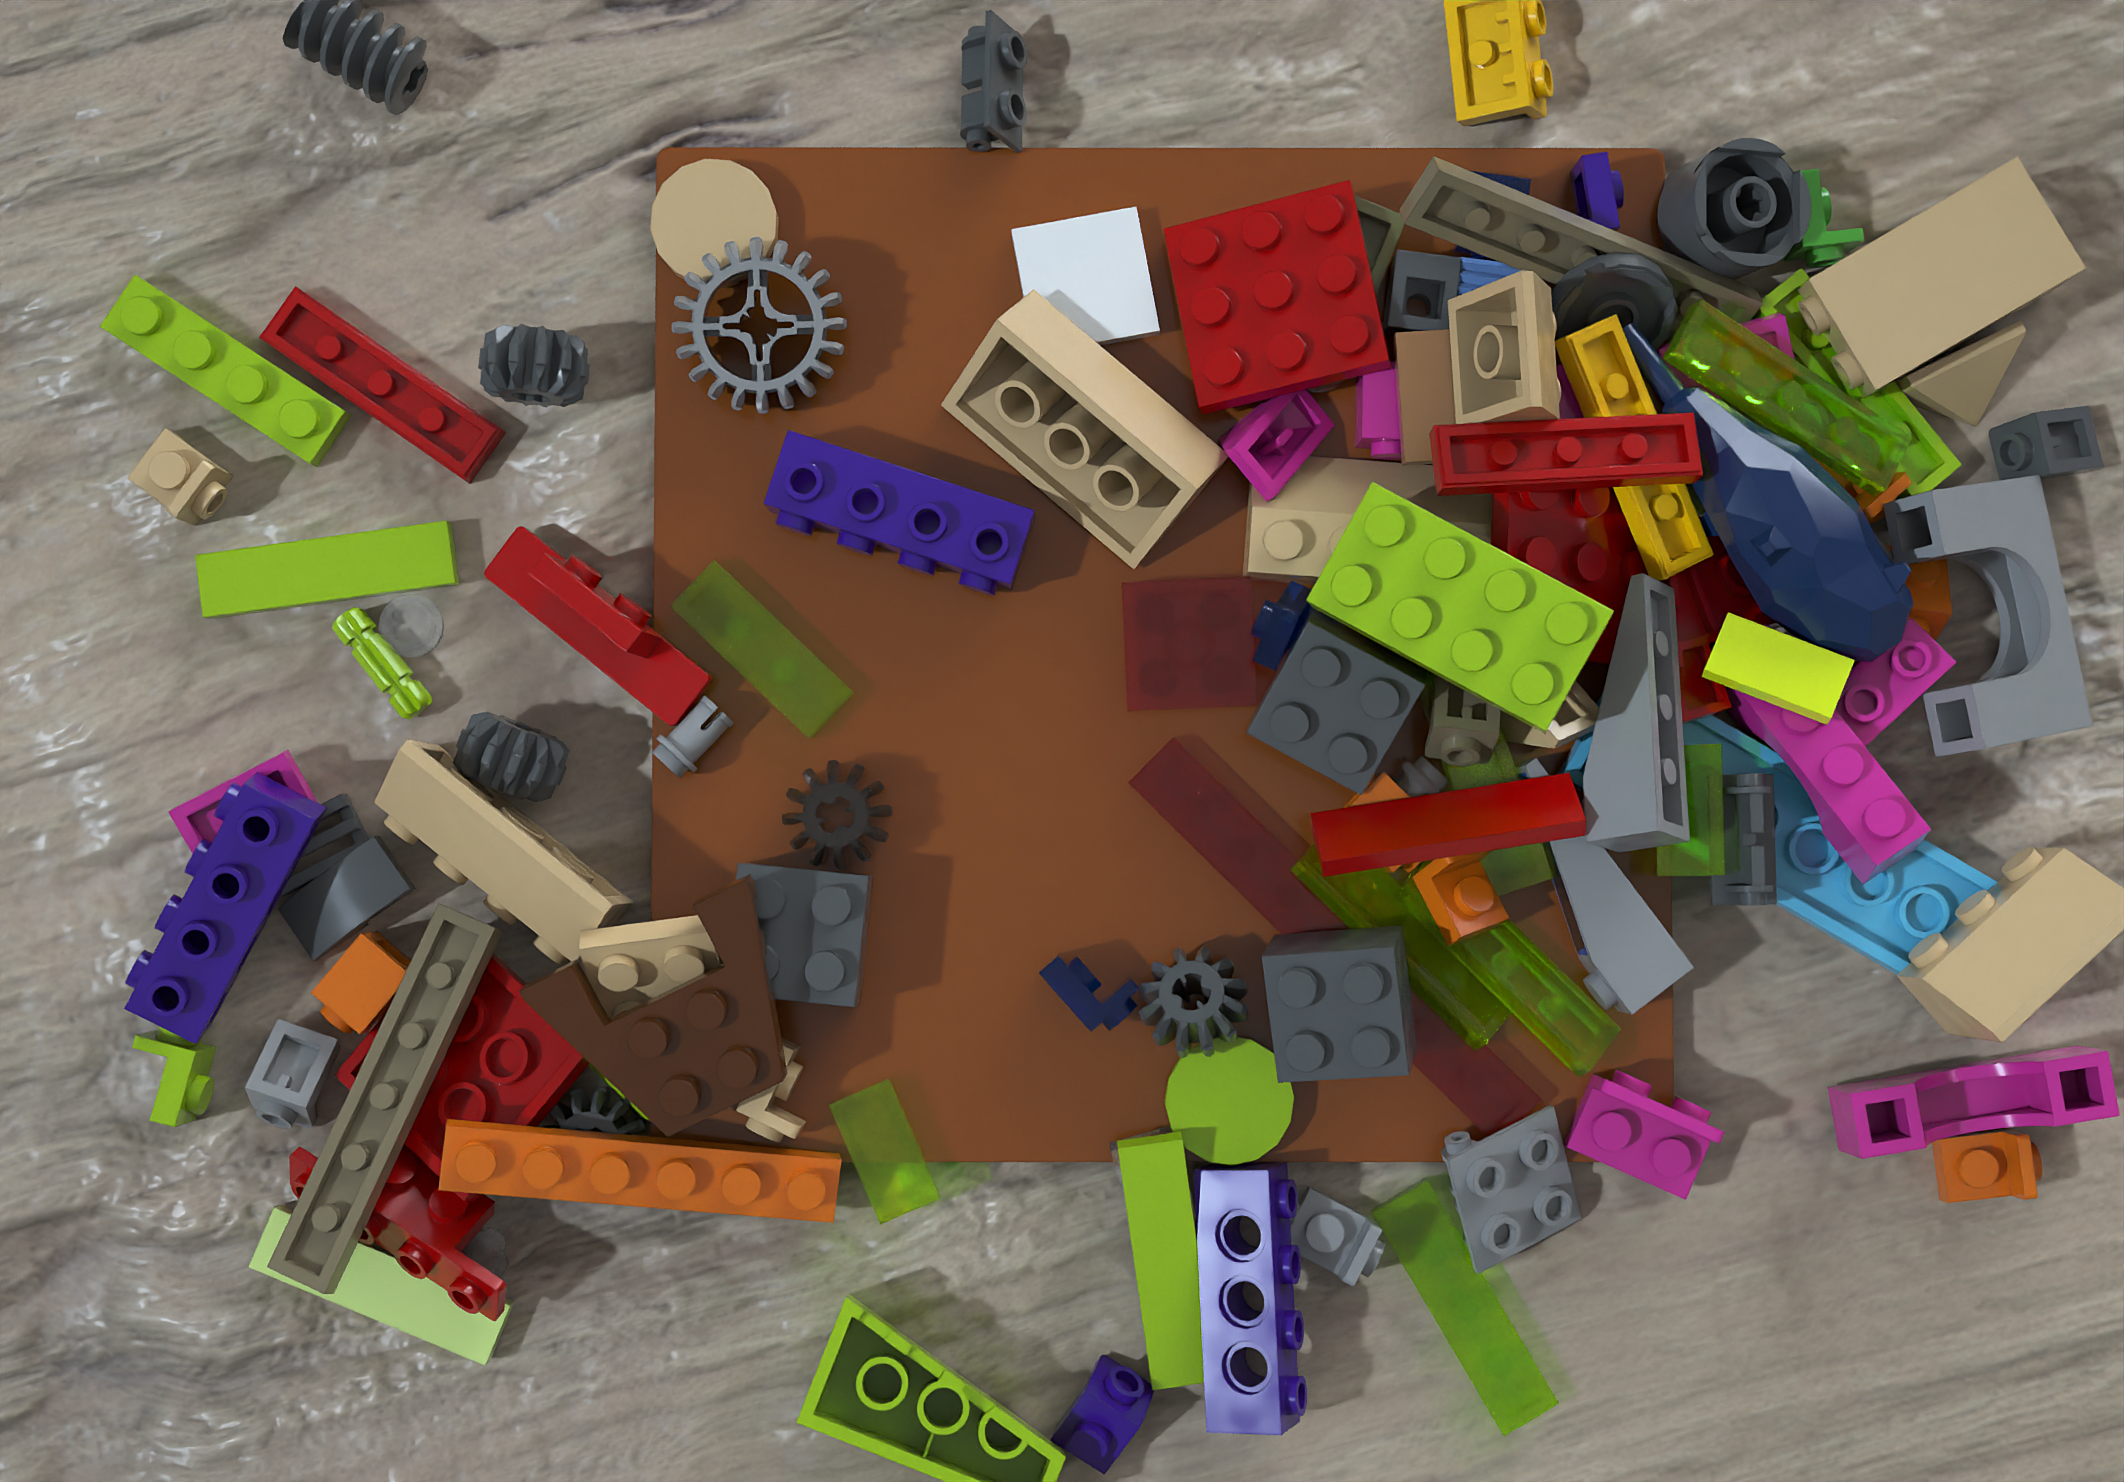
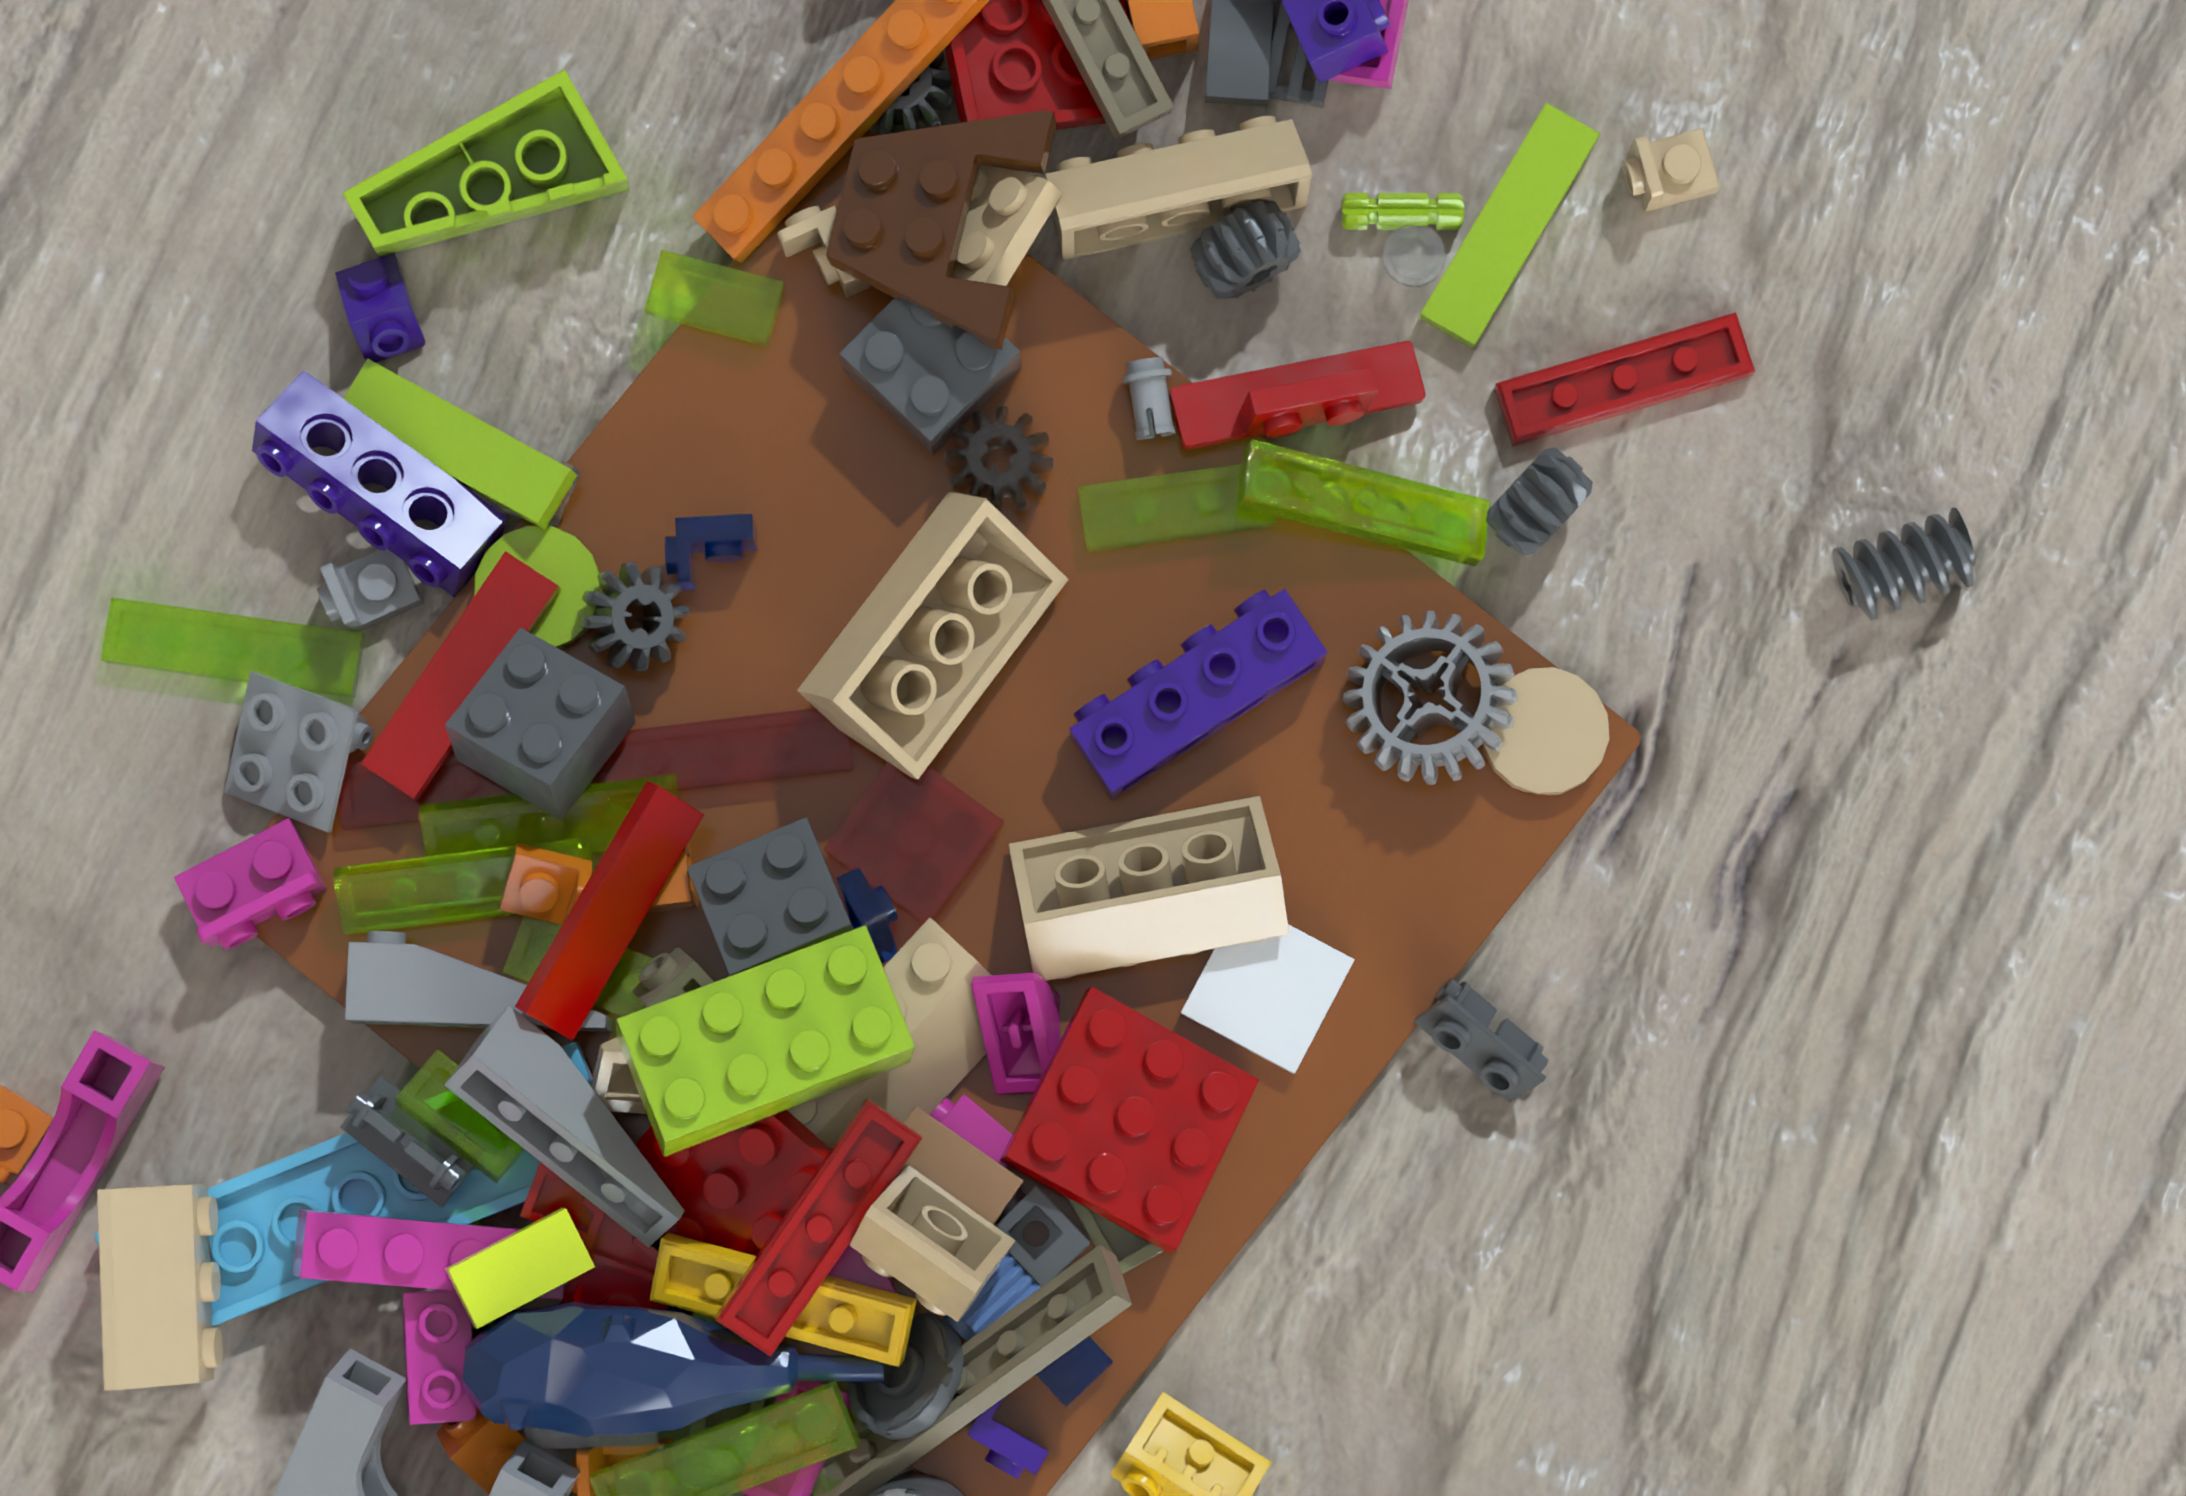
camera: 130 degrees right, 5 degrees down
lime plate [99,274,352,467] -> none
clear plate [1391,755,1450,797] -> none
none -> red tile [361,551,561,801]
none -> tan slope [797,492,1069,780]
none -> clear neon green plate [1237,439,1490,567]

